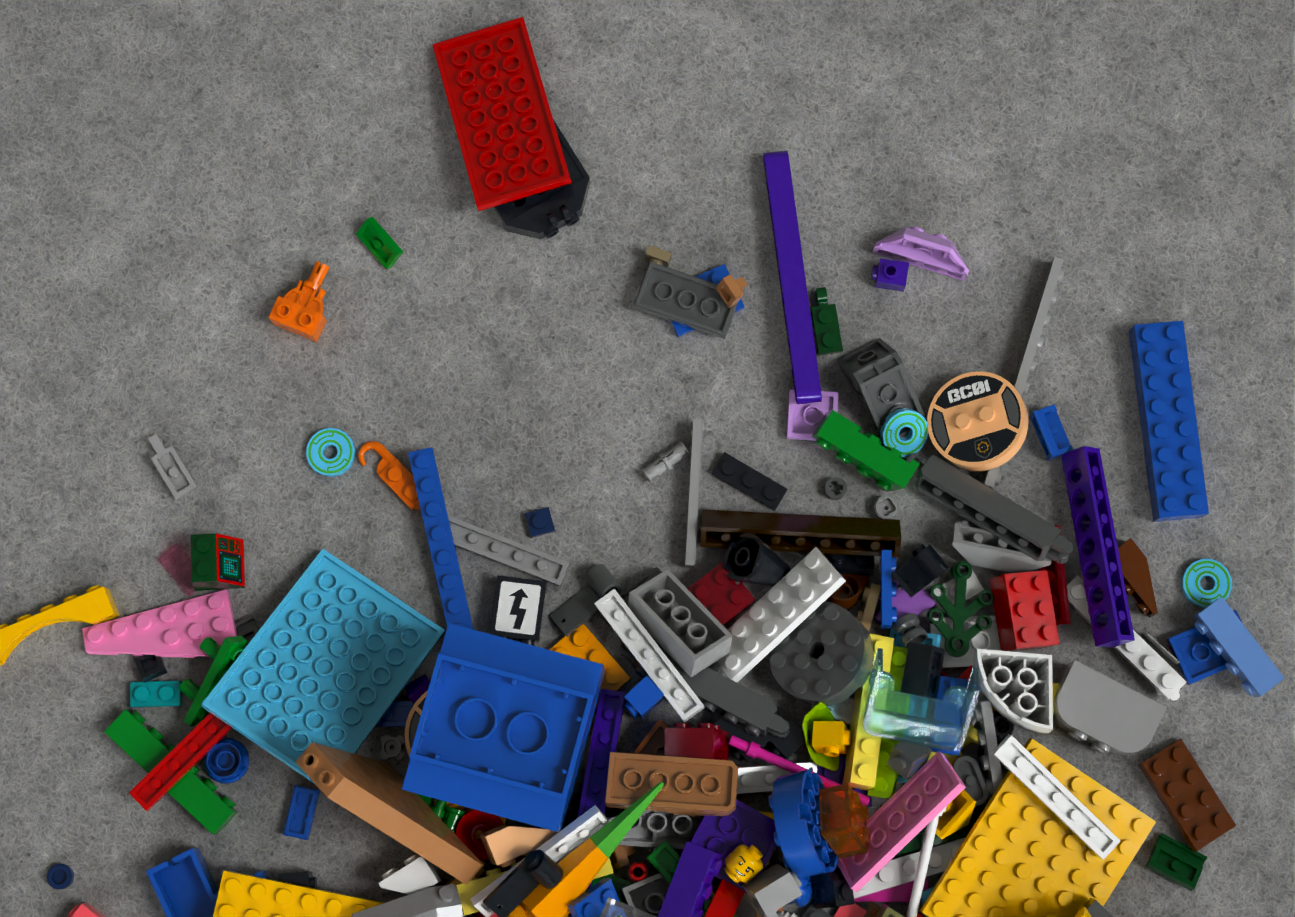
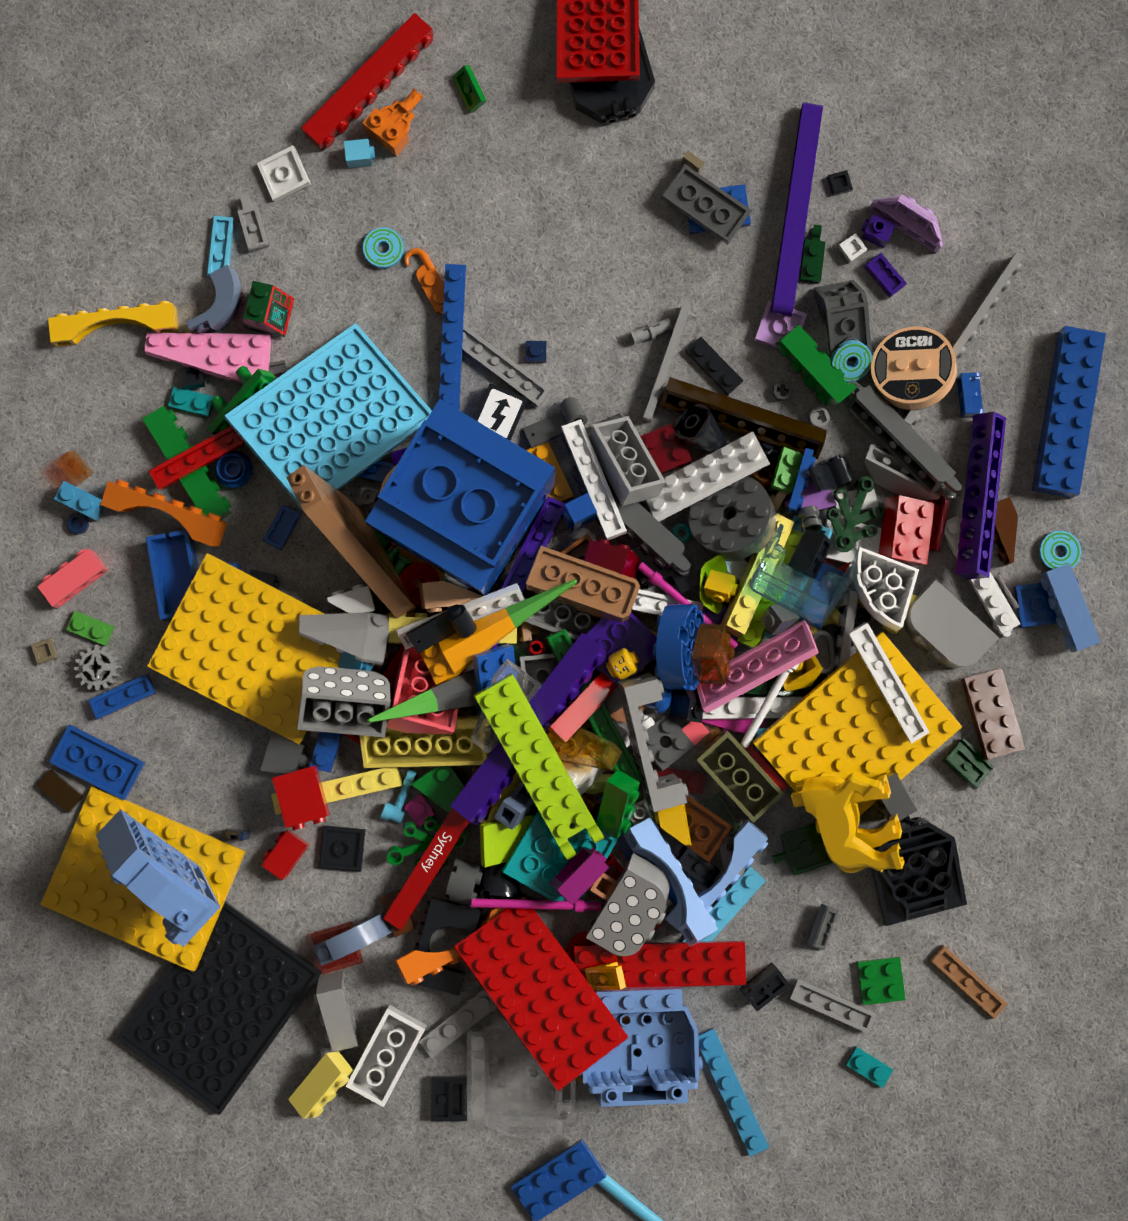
camera: 10 degrees right, 5 degrees up
medium nougat tile [716,274,748,308] -> none
none -> dark azure brick [54,481,105,521]
none -> clear orange brick [57,450,95,486]
none -> orange arch [100,479,227,546]
none -> sand blue arch [186,265,241,333]
none -> medium azure tile [207,216,235,277]
none -> white plate [257,146,311,202]
none -> red brick [301,13,434,151]
none -> medium azure brick [344,139,376,168]
none -> teal plate [671,523,692,544]
none -> bright green plate [770,447,803,494]
none -> black tile [827,170,853,196]
none -> white plate [838,233,868,263]
none -> dark purple plate [864,253,907,298]

